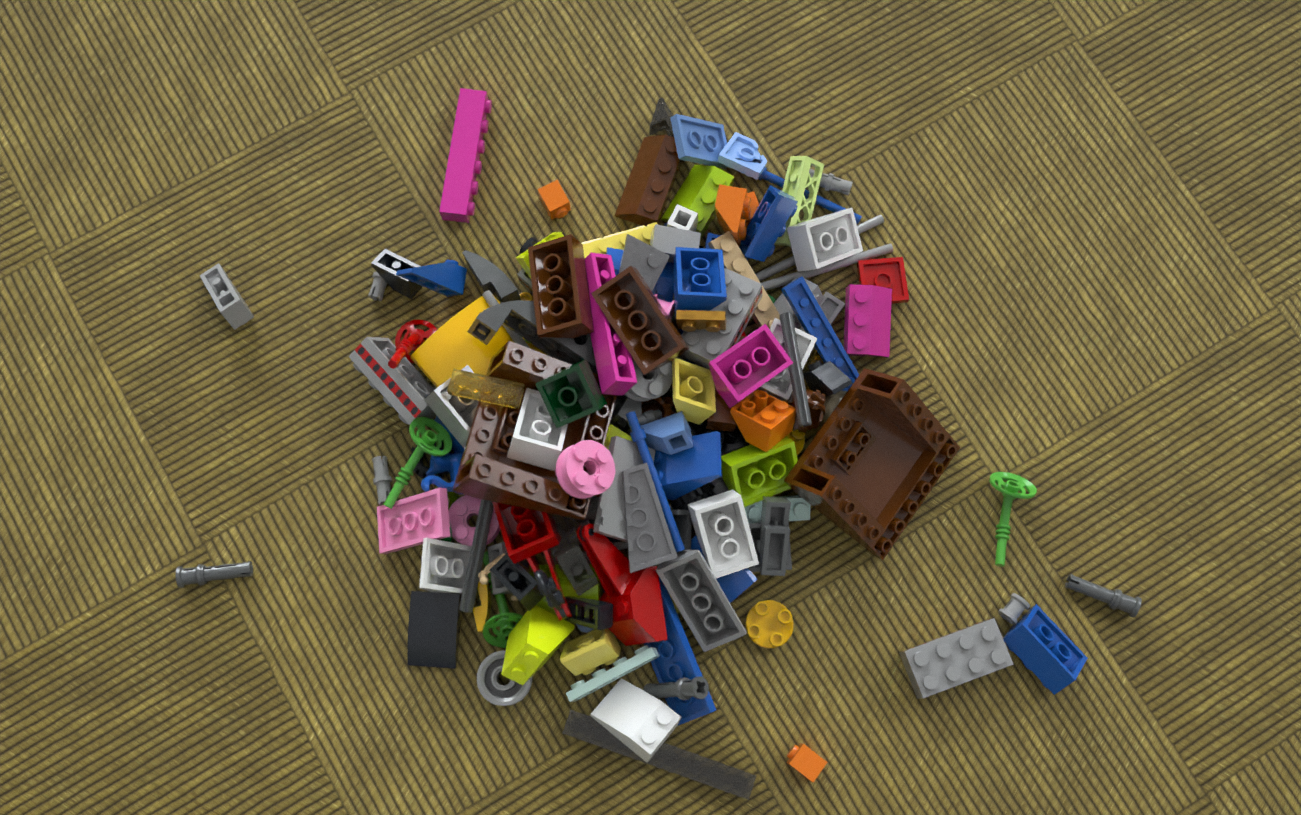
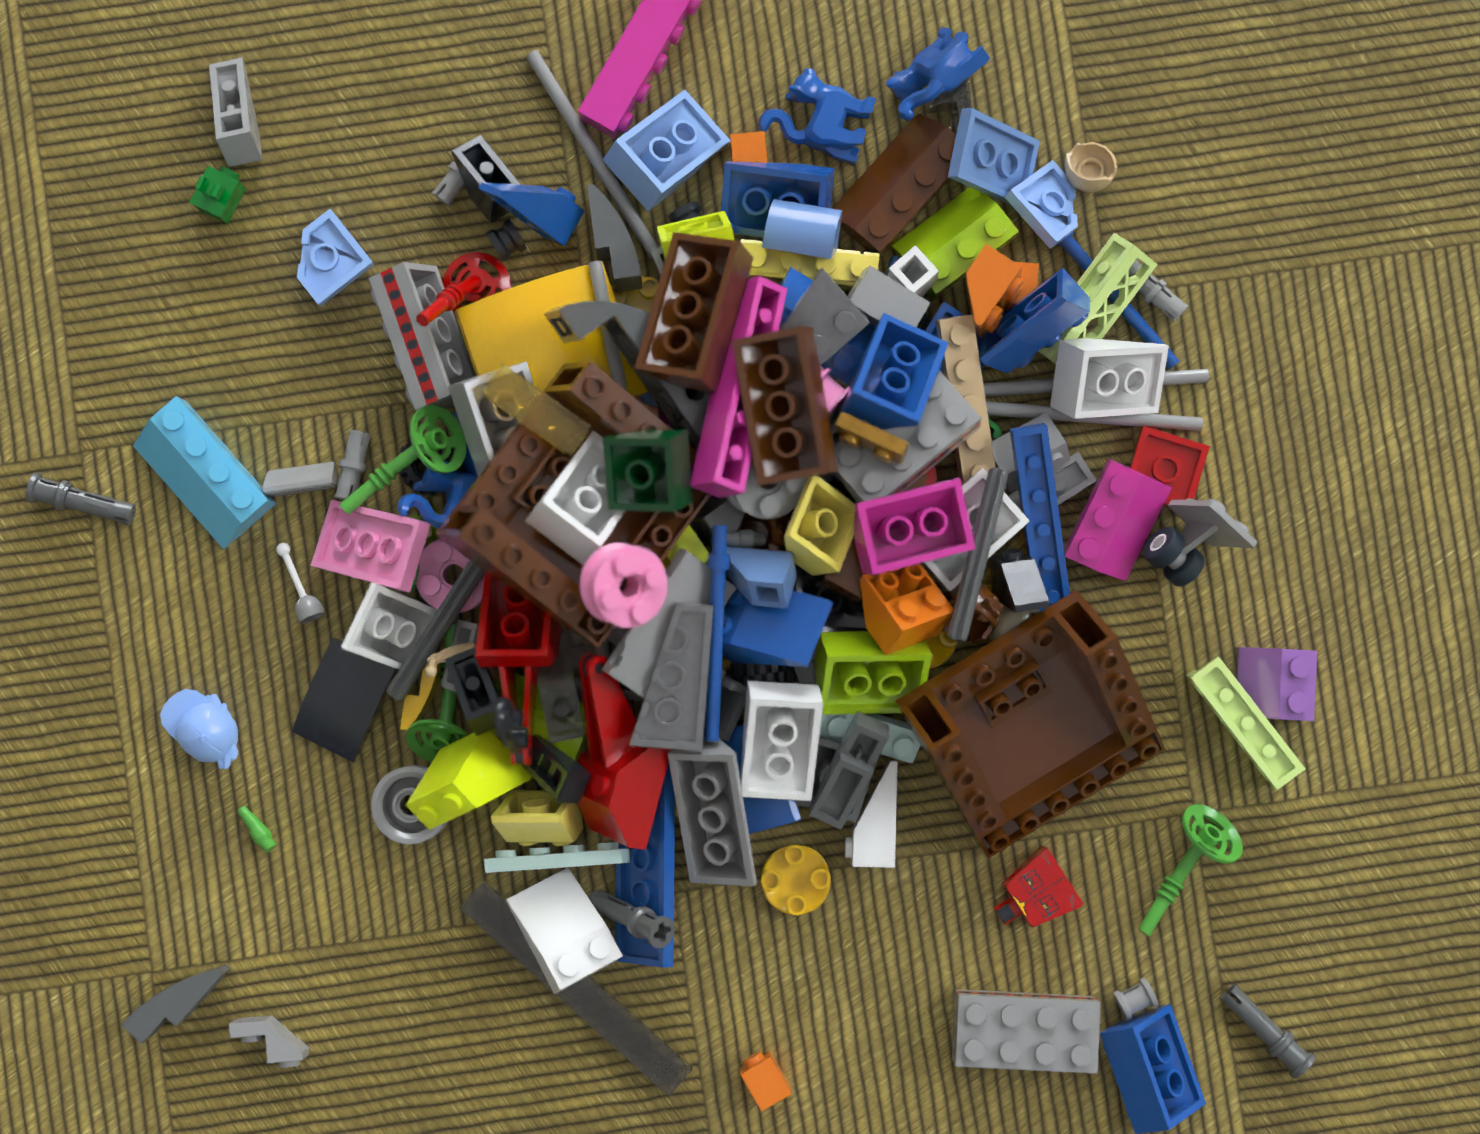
camera: 25 degrees right, 10 degrees up
none -> medium azure slope [133,396,277,549]
none -> light blue hair [160,689,238,770]
none -> green brick [189,166,246,224]
none -> bright green piece [238,806,277,853]
none -> light grey slope [262,462,338,497]
none -> hinge [276,543,326,624]
none -> light blue plate [297,209,375,307]
none -> black wheel [486,219,527,262]
none -> light grey piece [526,50,658,260]
none -> light blue slope [603,90,730,212]
none -> blue slope [720,161,835,237]
none -> blue animal [758,68,876,166]
none -> medium blue brick [762,199,843,259]
none -> white slope [845,760,897,868]
none -> blue animal [886,27,991,121]
none -> red torso [993,846,1084,927]
none -> tan hair [1064,142,1117,192]
none -> light grey plate [1143,498,1257,587]
none -> yellowish green fence [1186,656,1305,790]
none -> medium lavender slope [1236,647,1317,721]

